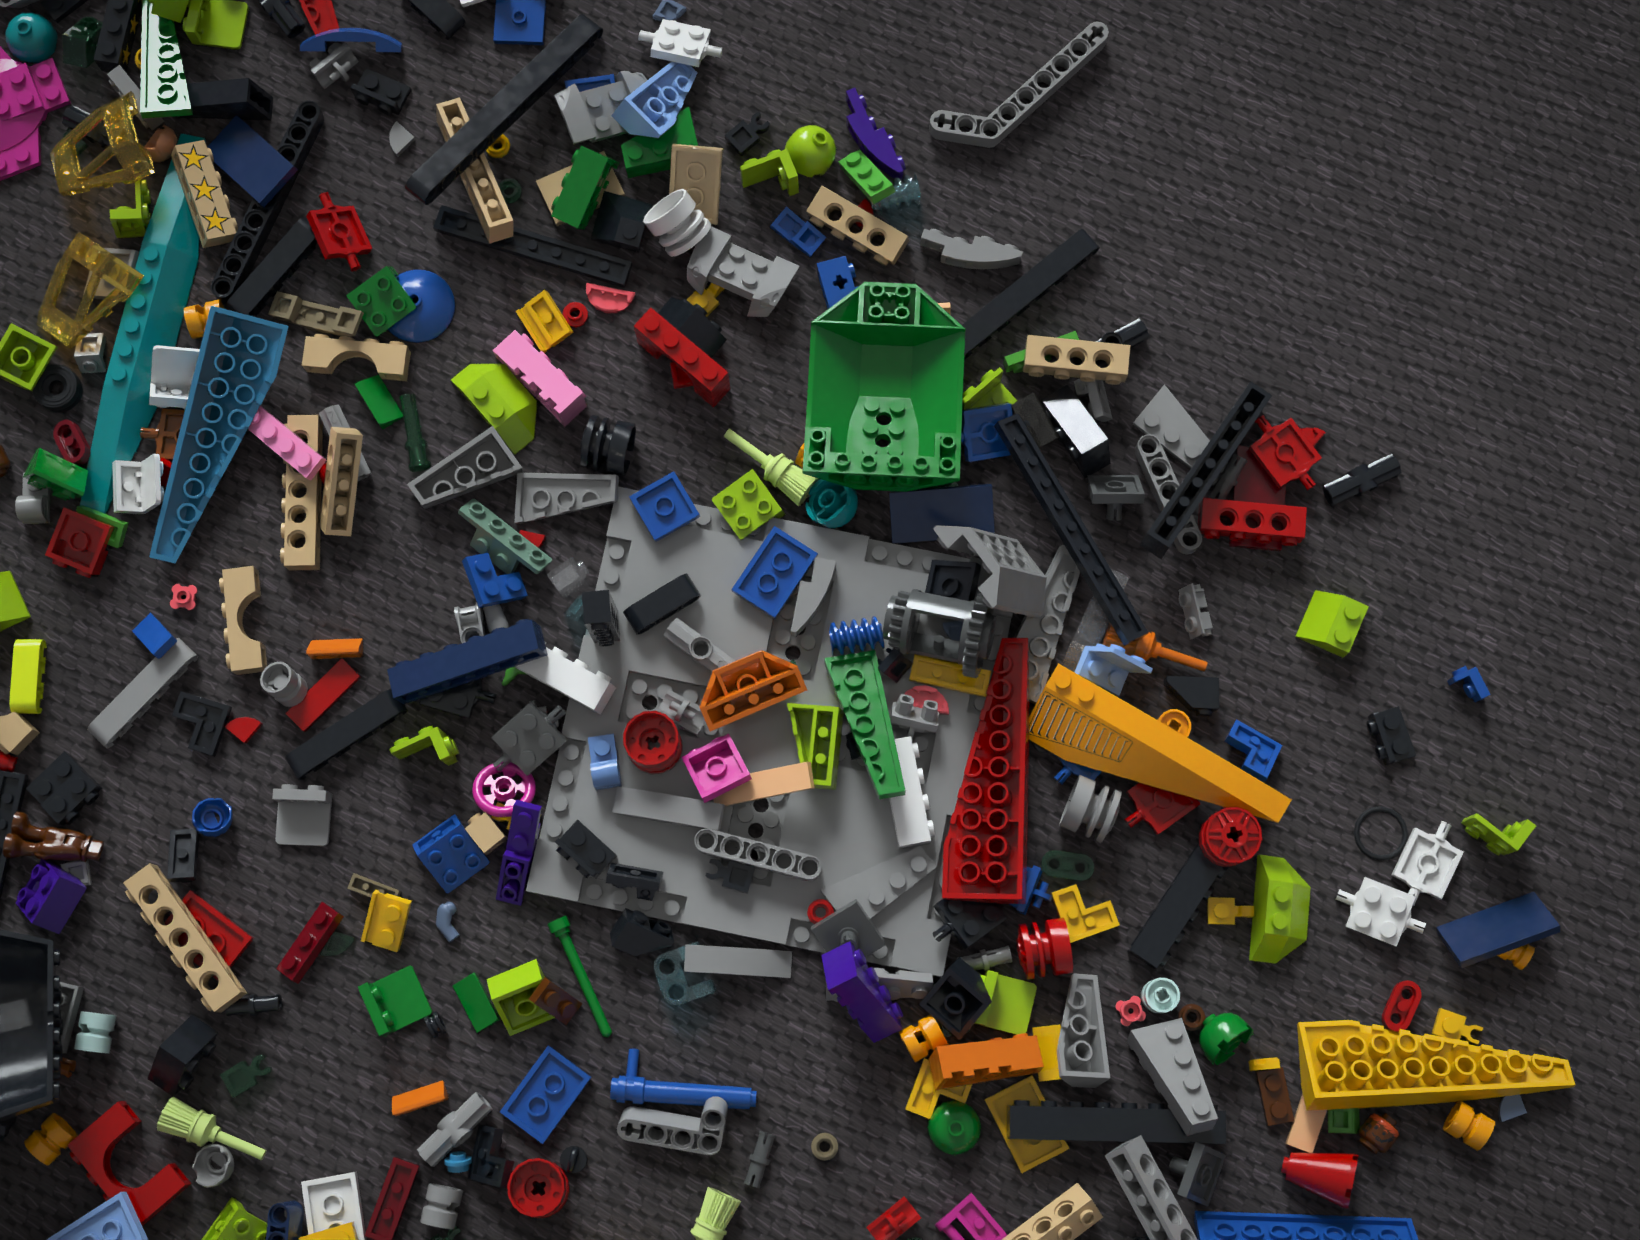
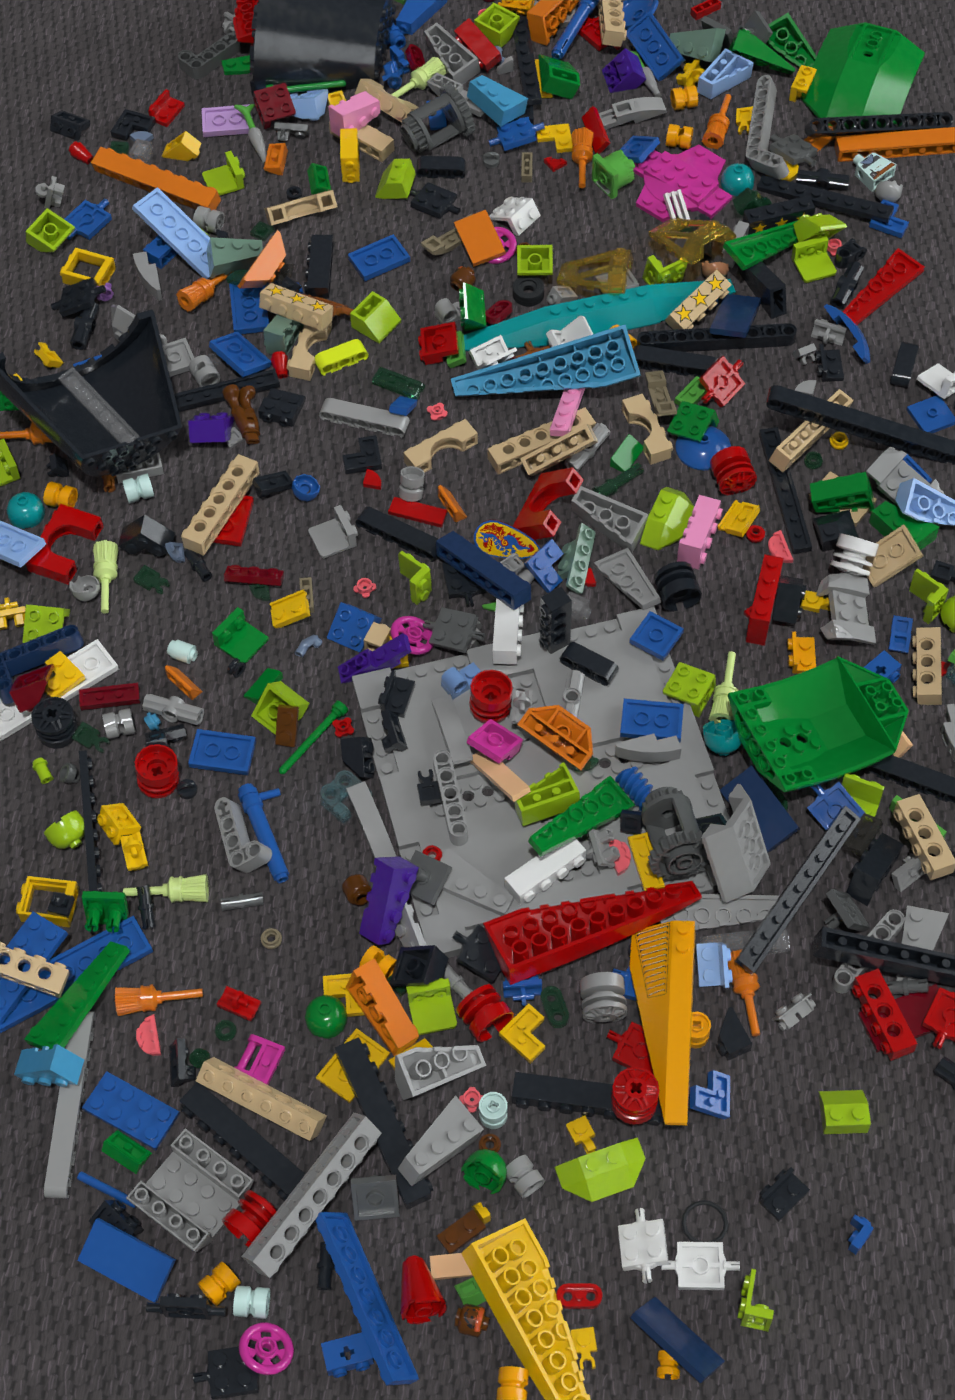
camera: 65 degrees right, 20 degrees down
none -> teal cylinder [7,492,45,529]
none -> sand blue tile [165,542,185,563]
none -> light aqua brick [167,640,198,664]
none -> red plate [332,717,354,737]
none -> reddish brown head [342,874,372,905]
none -> coral plate [353,578,376,598]
none -> clear green plate [372,367,425,400]
none -> shield [474,519,540,559]
none -> light grey wheel [506,1155,545,1198]
none -> red arch [513,467,584,540]
none -> white tile [663,189,691,228]
none -> bright green plate [674,376,707,406]
none -> red wheel [710,446,757,496]
none -> light orange bracket [787,632,816,674]
none -> light grey tile [792,343,816,365]

